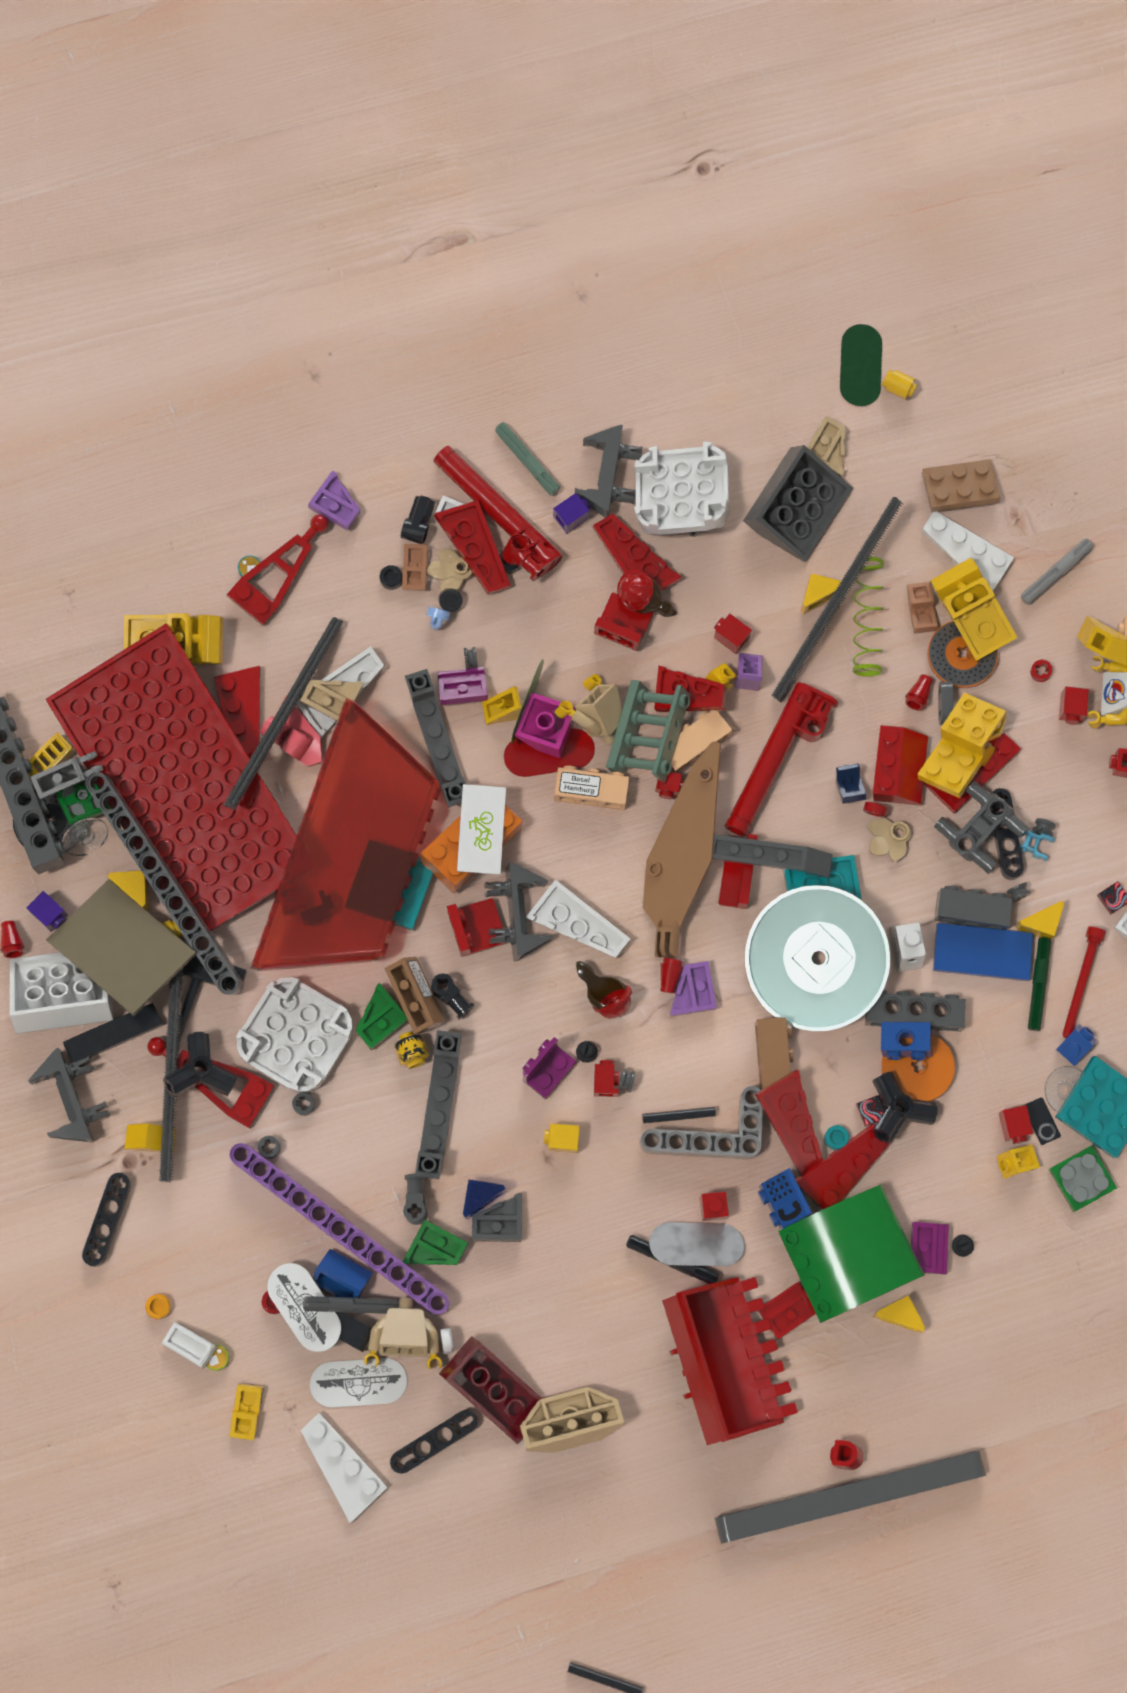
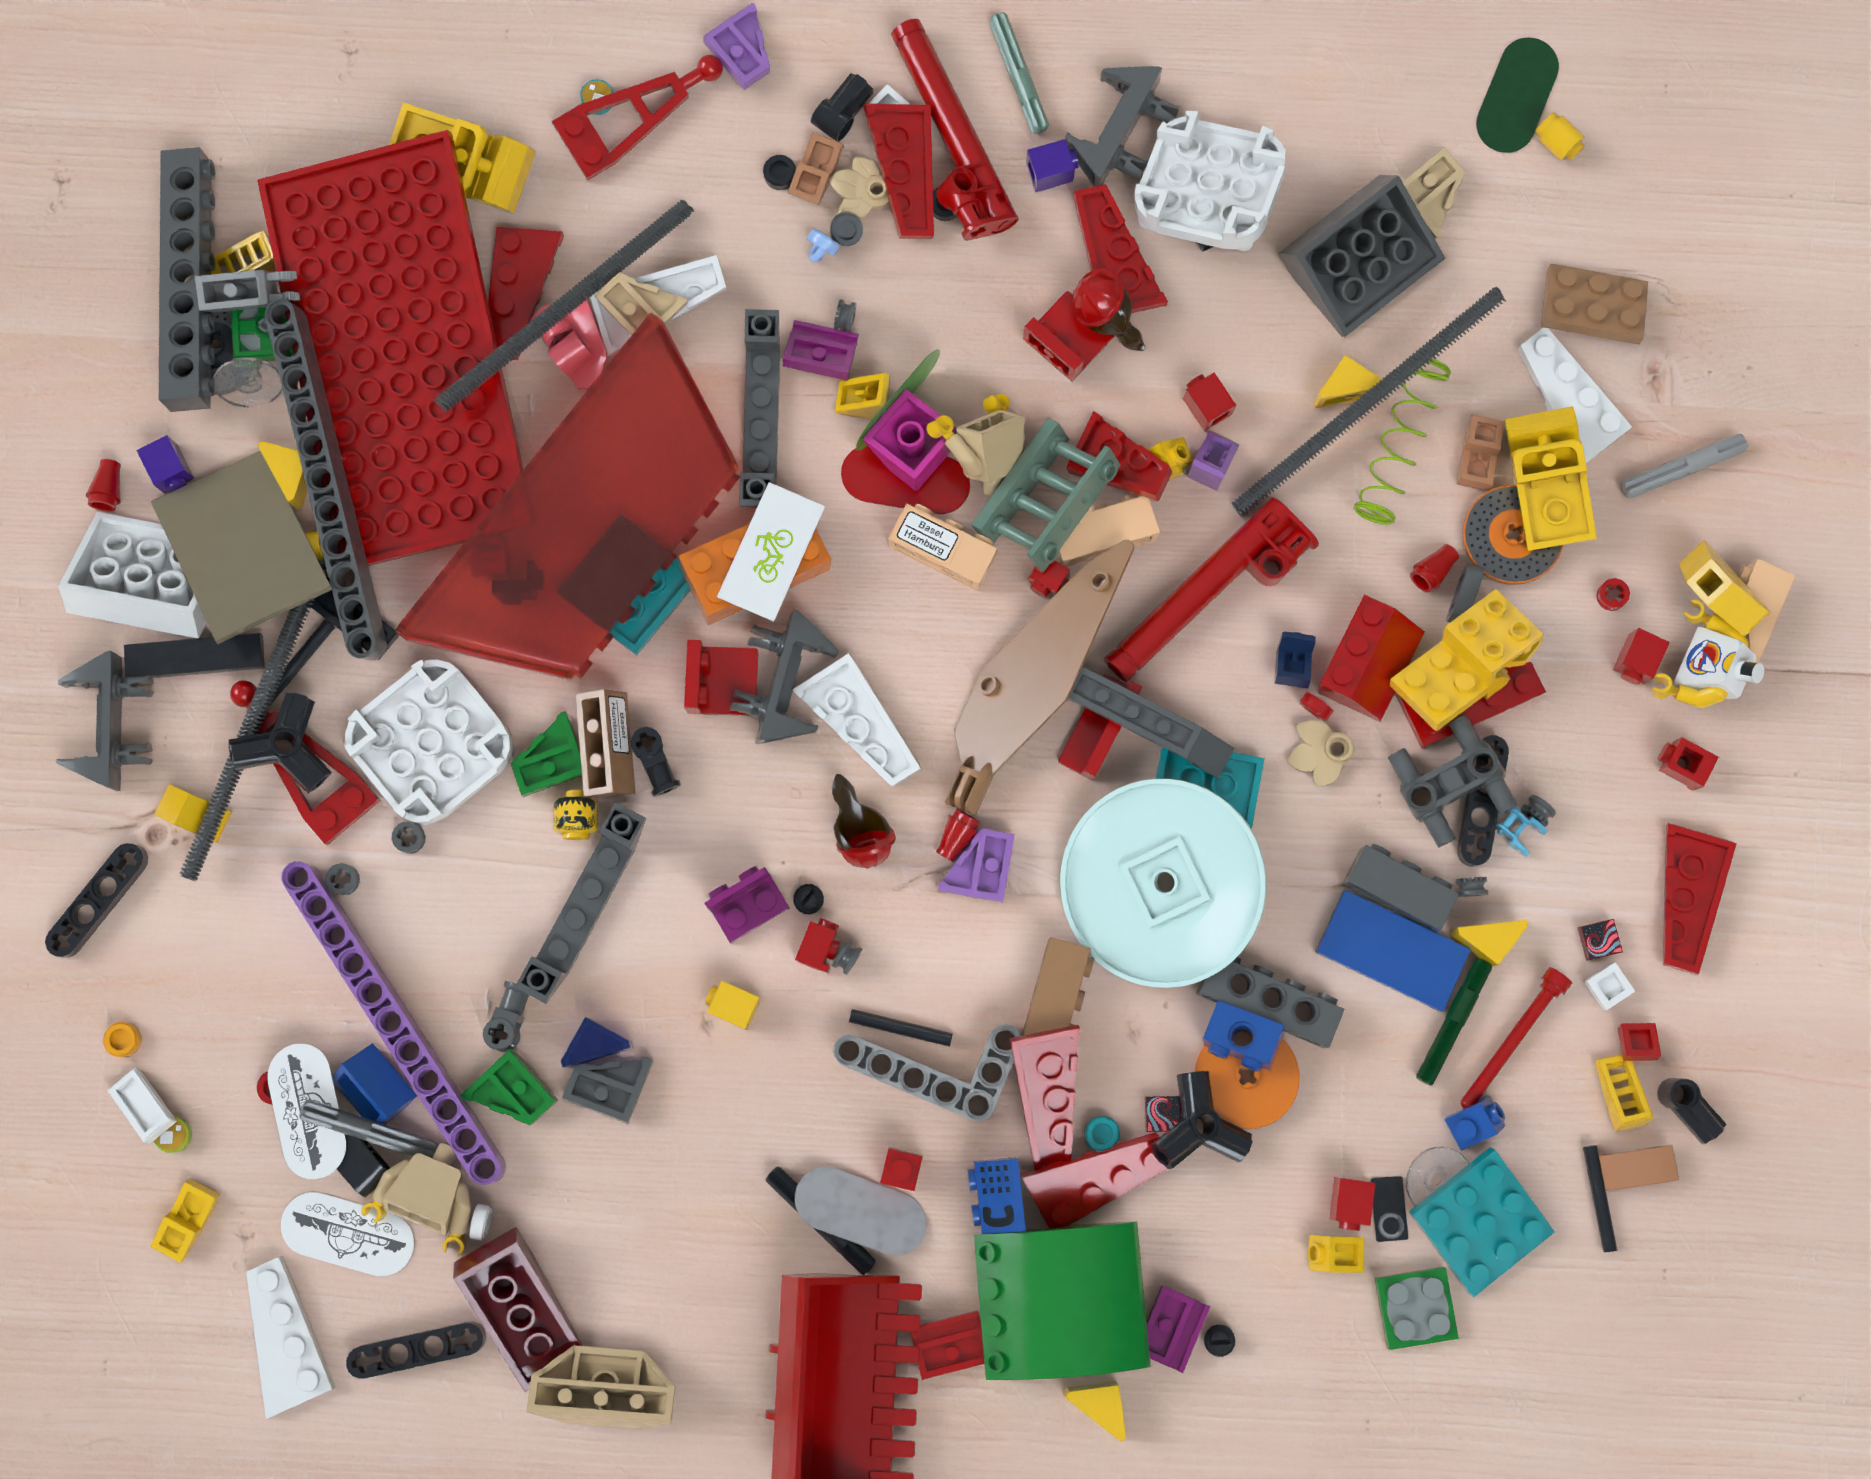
camera: 20 degrees right, 5 degrees up
white torso [889,923,926,972] -> none

